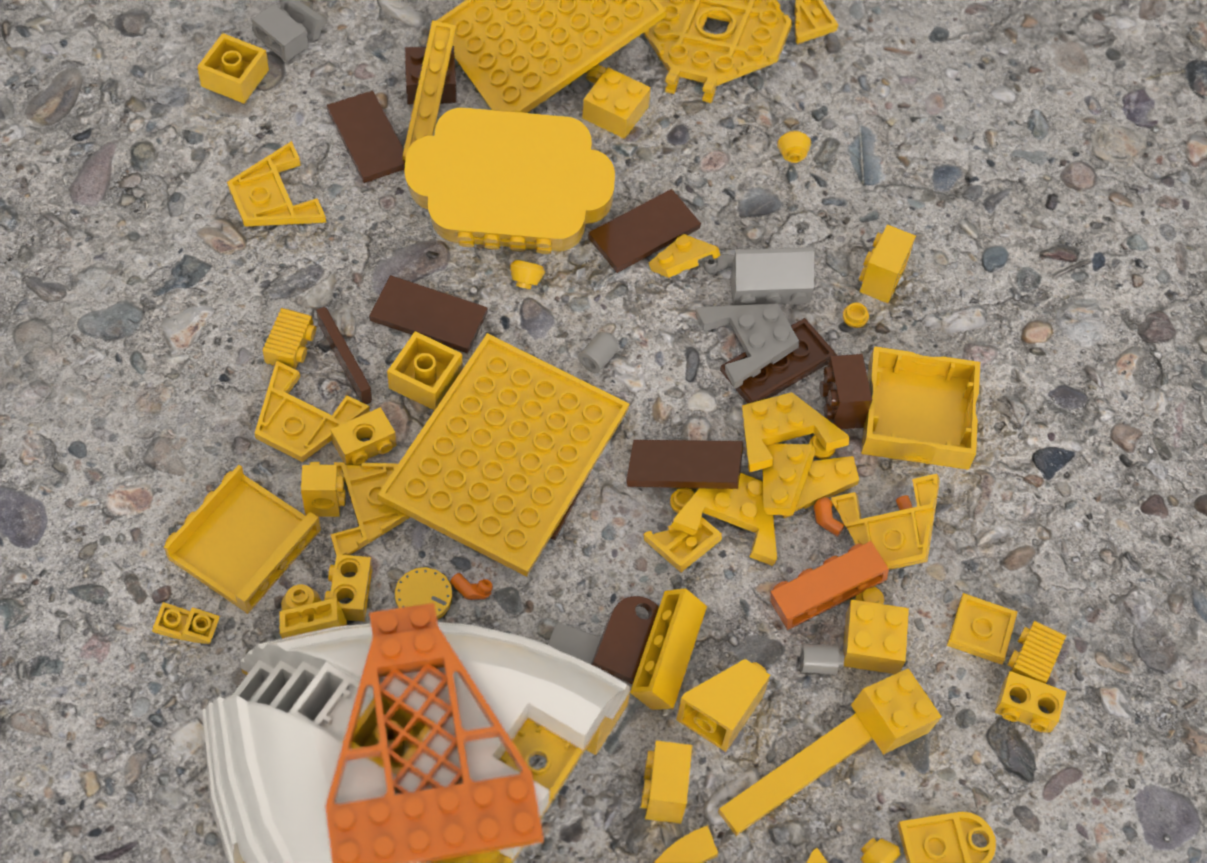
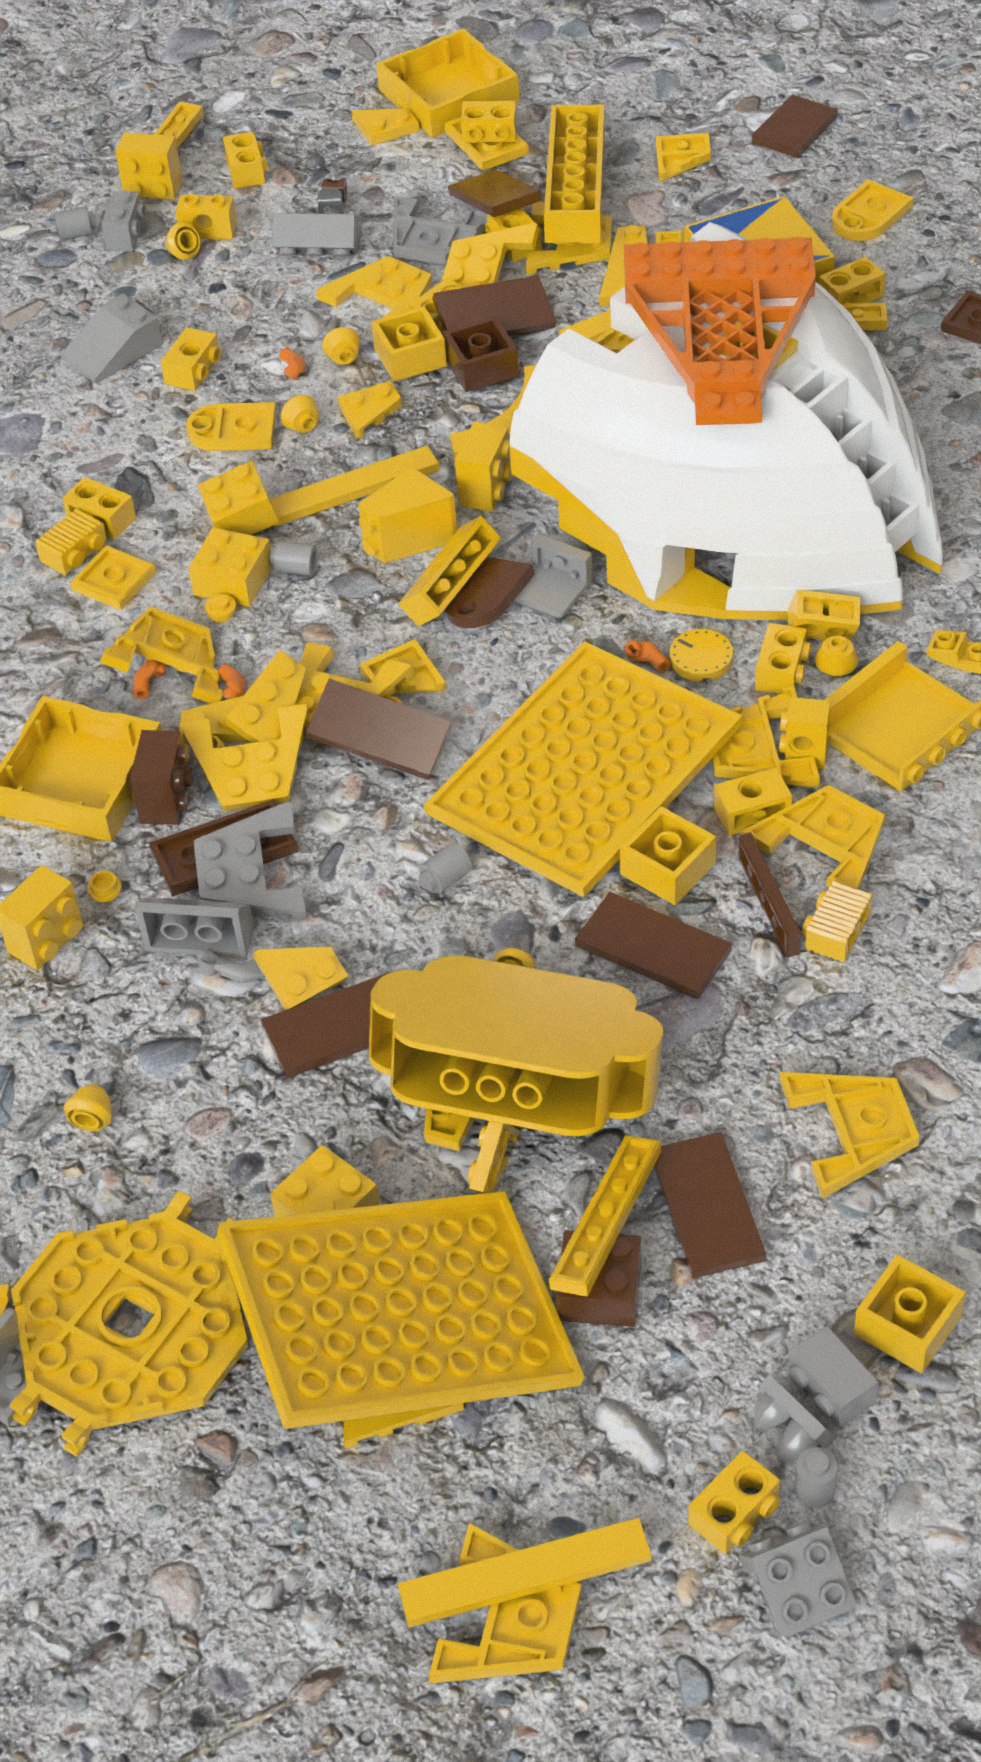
camera: 160 degrees left, 10 degrees down
orange brick [771,541,889,630] -> none

